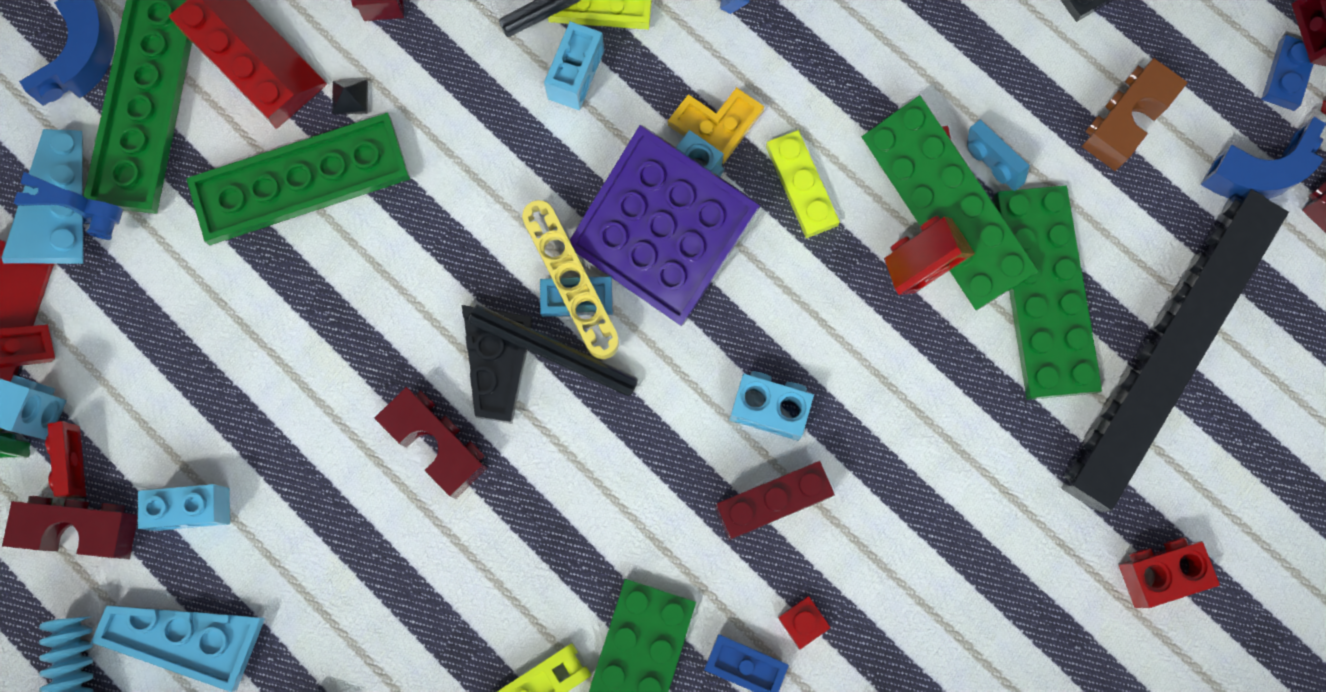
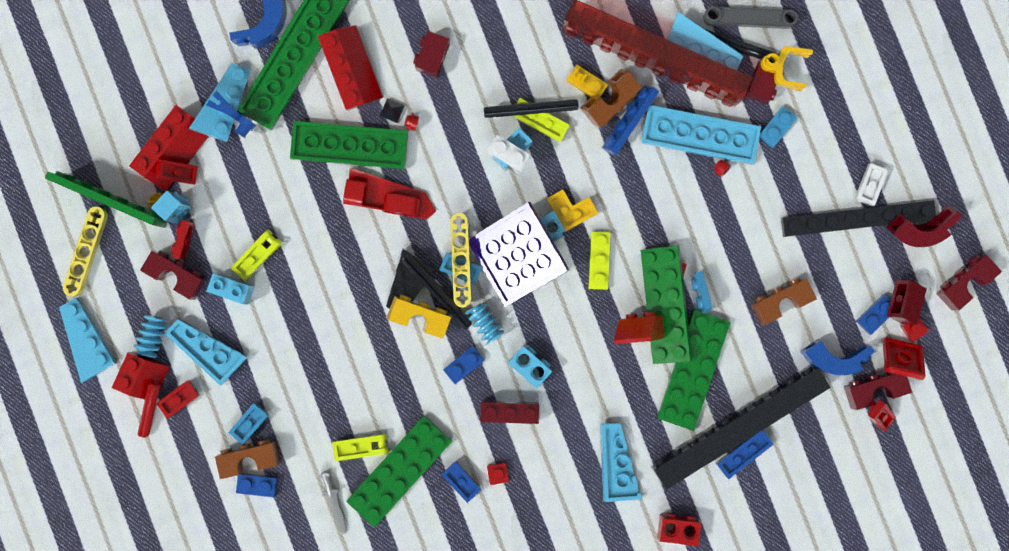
camera: 25 degrees right, 10 degrees up
dark red arch [374,387,488,499] -> none
none -> neon yellow plate [231,229,282,281]
none -> red panel [343,168,436,220]
none -> yellow arch [387,294,451,339]
none -> red plate [404,112,419,131]
none -> blue plate [443,346,485,384]
none -> medium azure piece [465,303,504,345]
none -> white plate [487,135,530,172]
none -> medium azure wing [600,422,642,502]
none -> blue plate [715,430,774,480]

